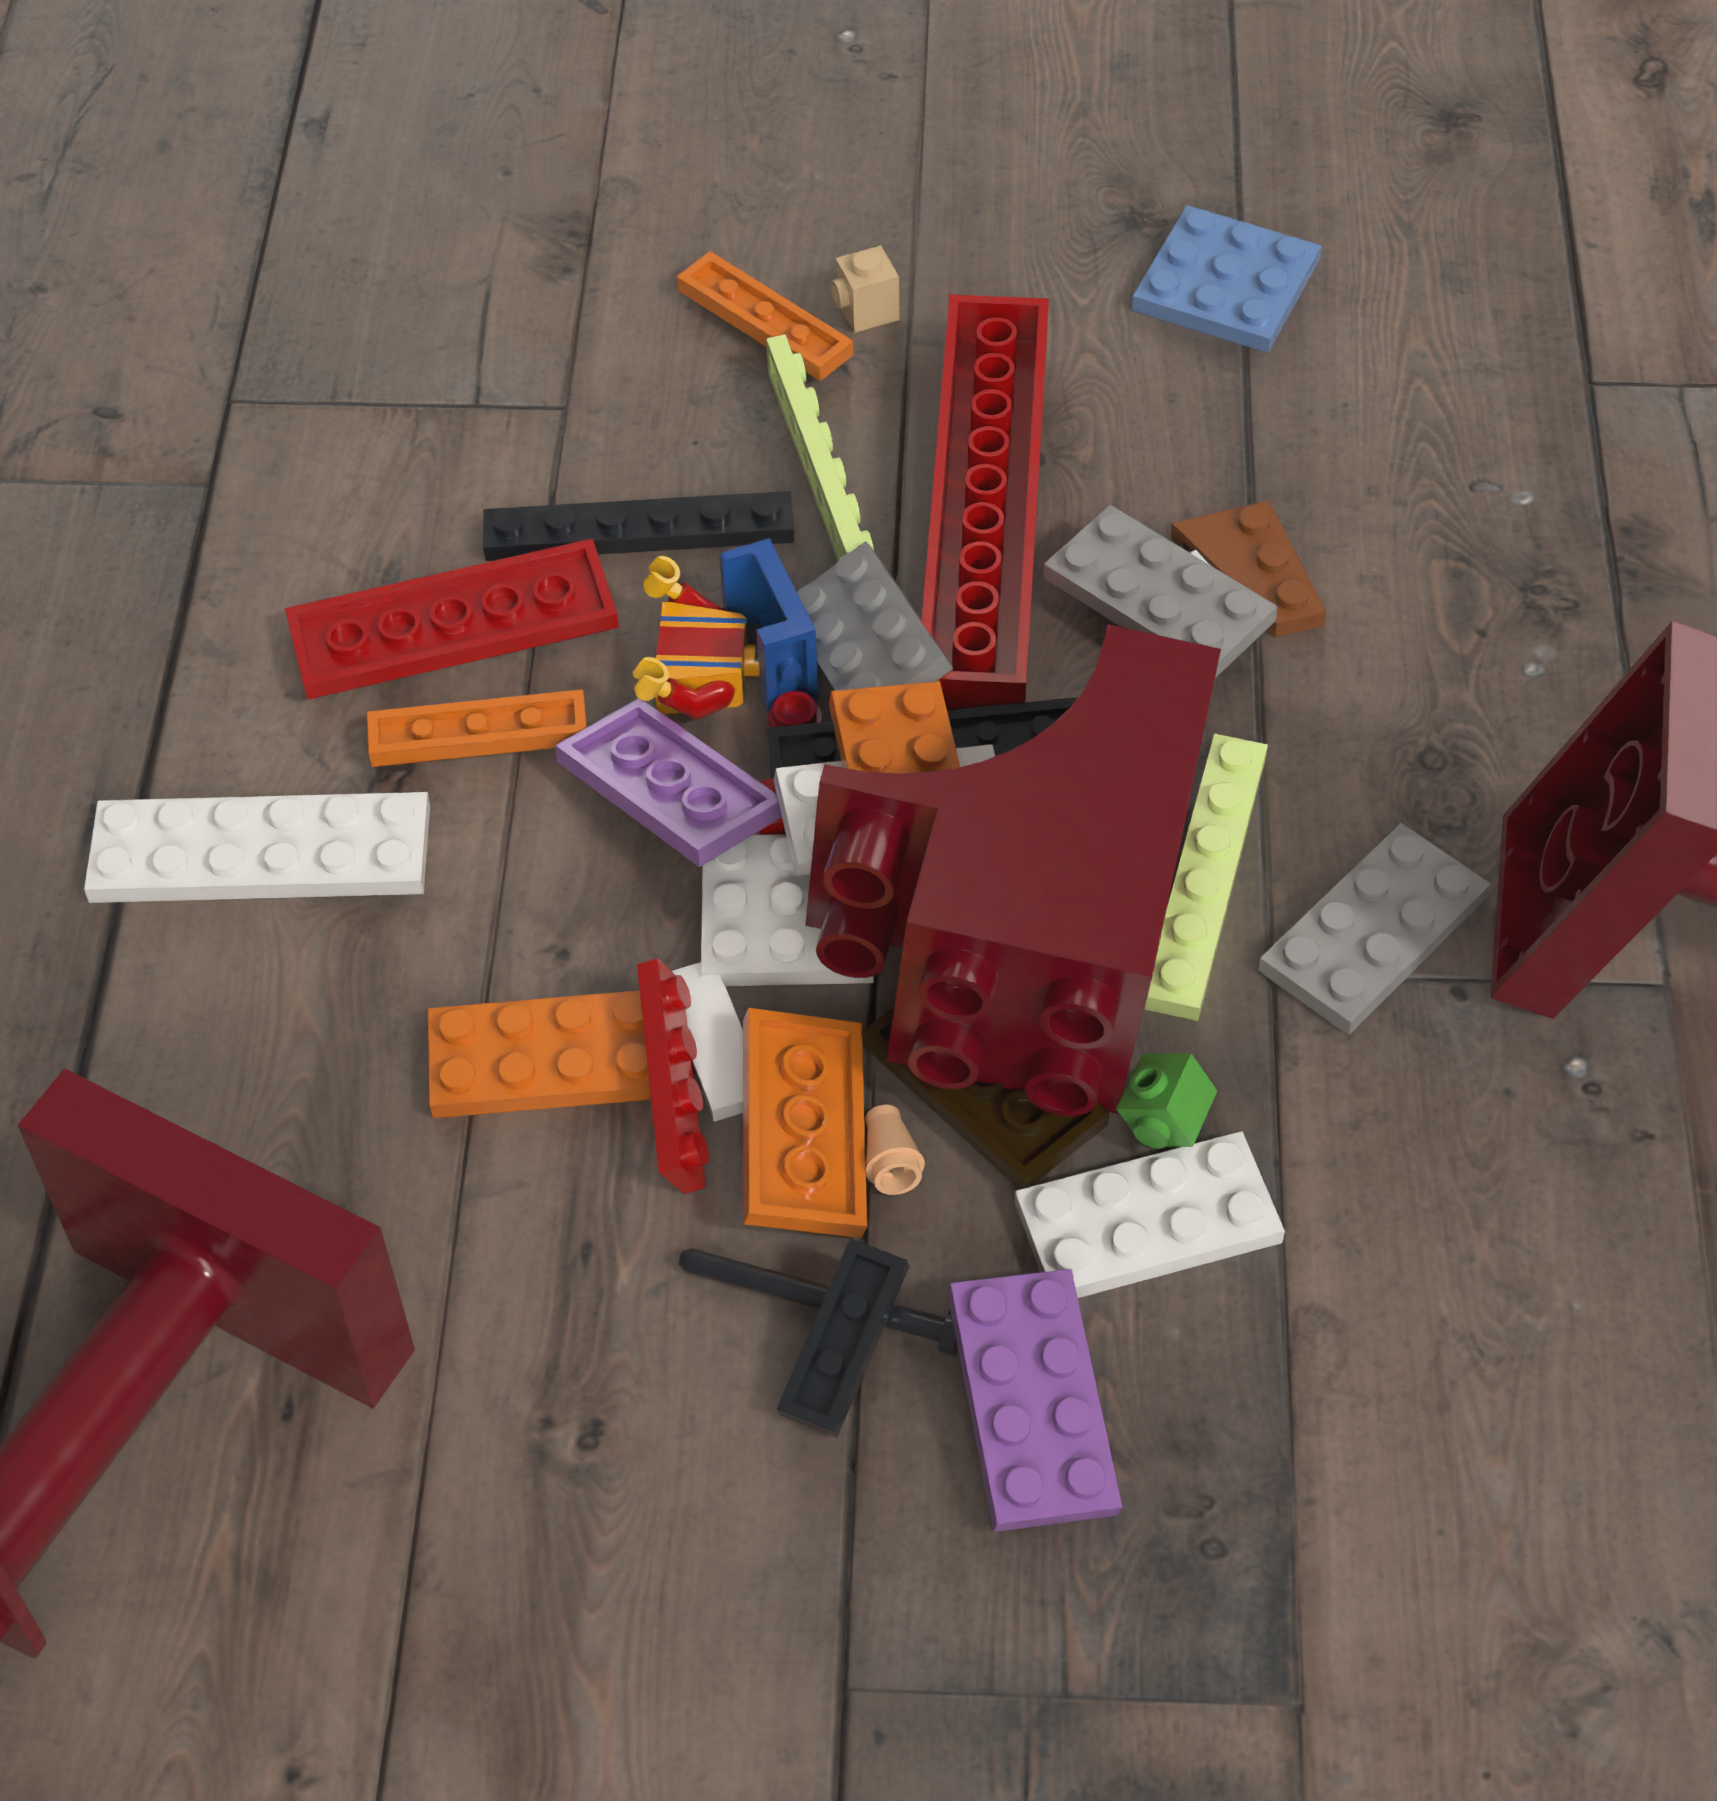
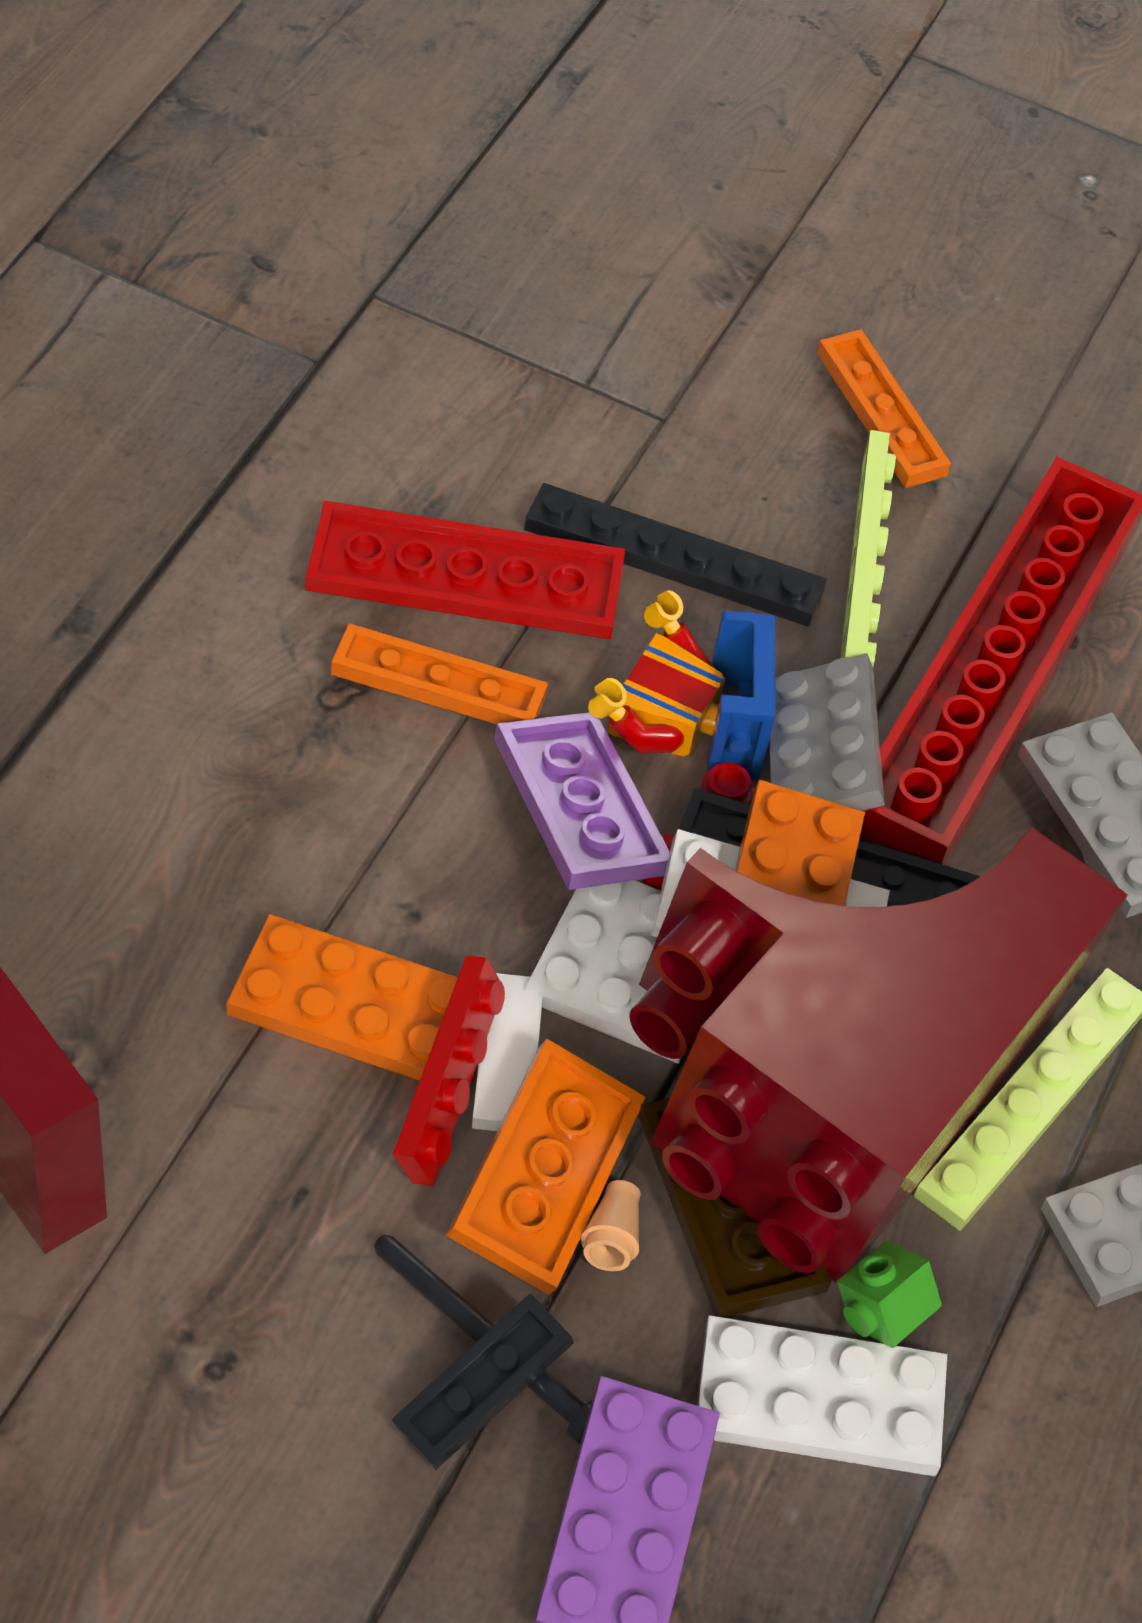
camera: 15 degrees right, 0 degrees up
white plate [84,792,430,903] -> none
tan brick [830,245,899,333] -> none

